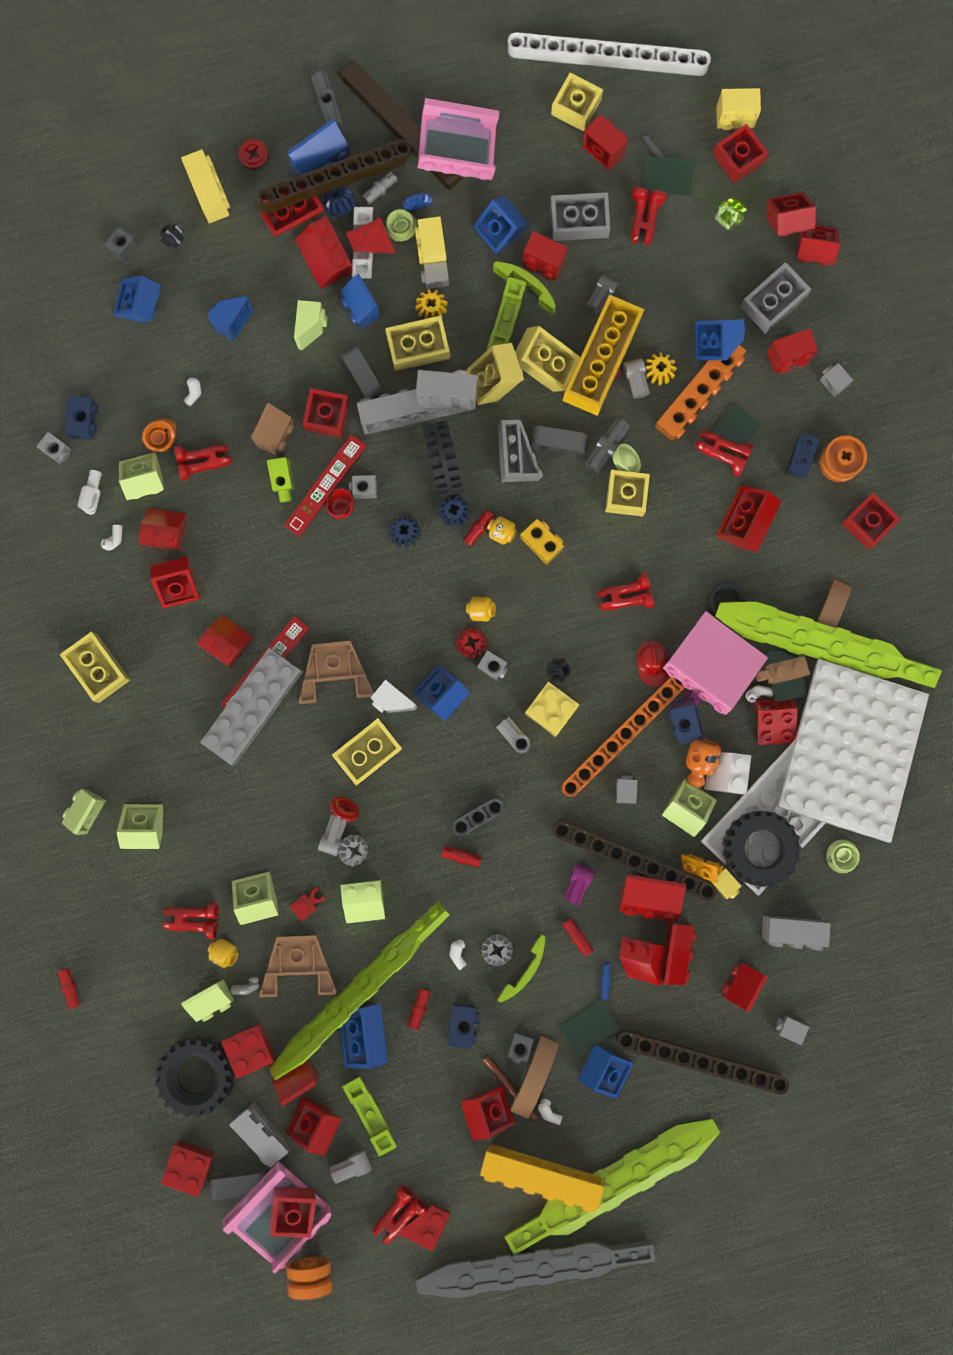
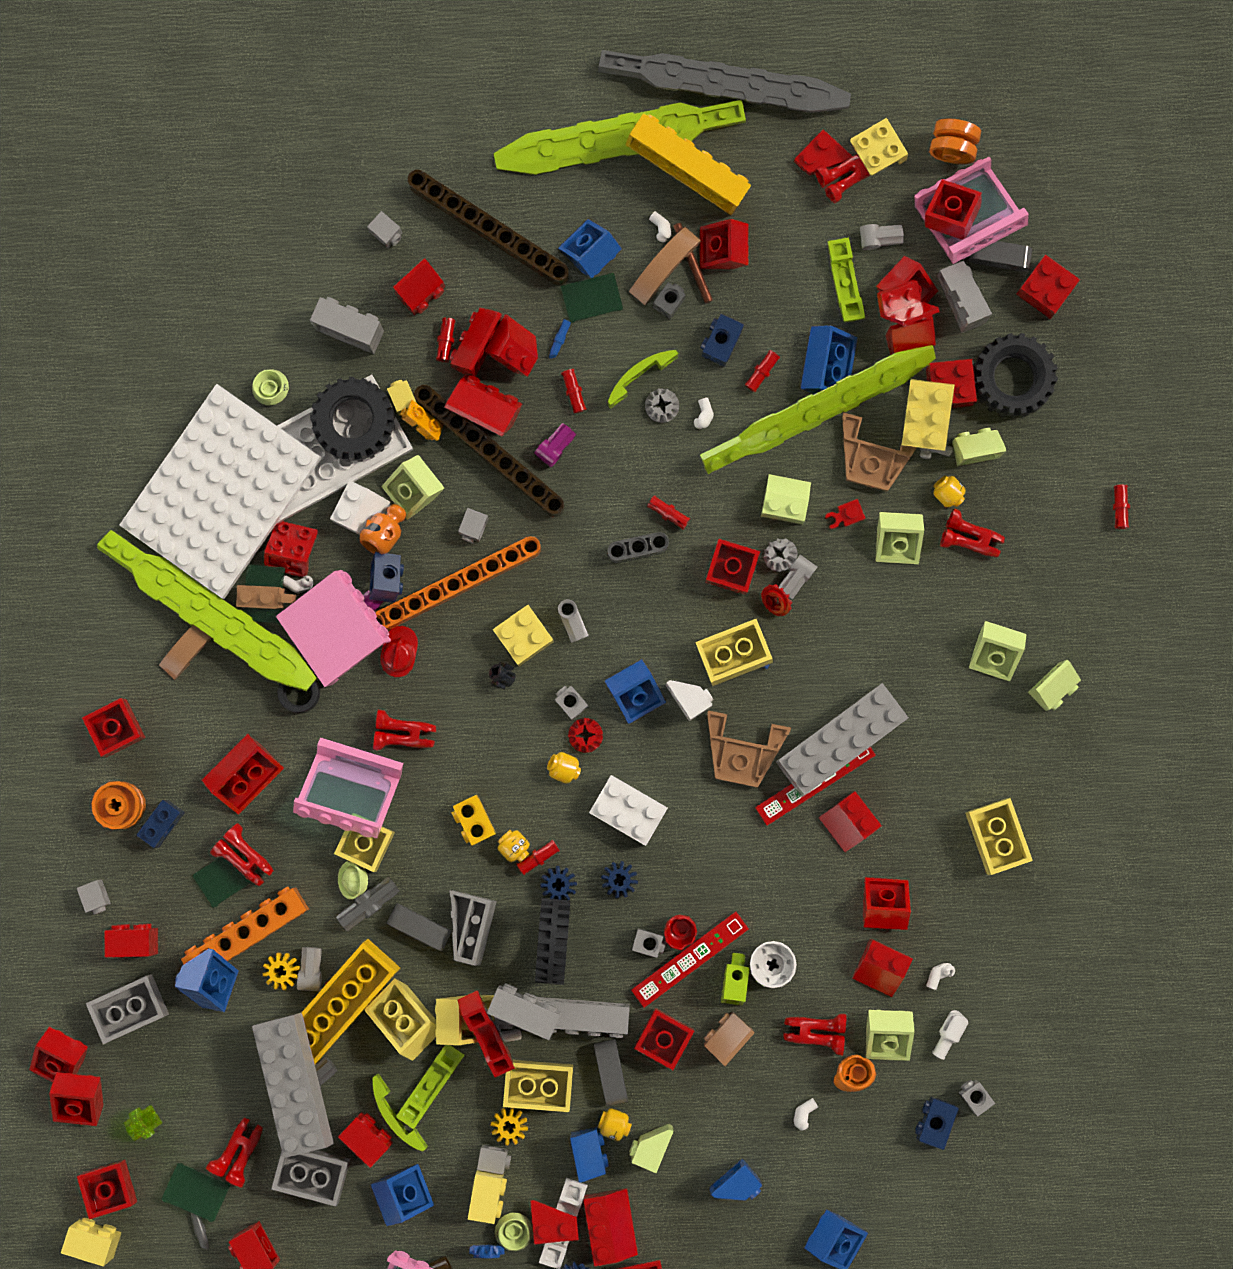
camera: 165 degrees left, 0 degrees up
none -> light grey brick [252,1013,334,1158]
none -> panel [293,738,403,838]
none -> red pin [436,317,456,363]
none -> red arch [457,990,515,1077]
none -> white brick [589,775,668,846]
none -> yellow head [598,1108,632,1141]
none -> red brick [705,539,760,595]
none -> white wheel [750,941,797,988]
none -> light yellow bracket [850,118,908,176]
none -> red bracket [877,280,939,327]
none -> light yellow brick [902,379,955,451]

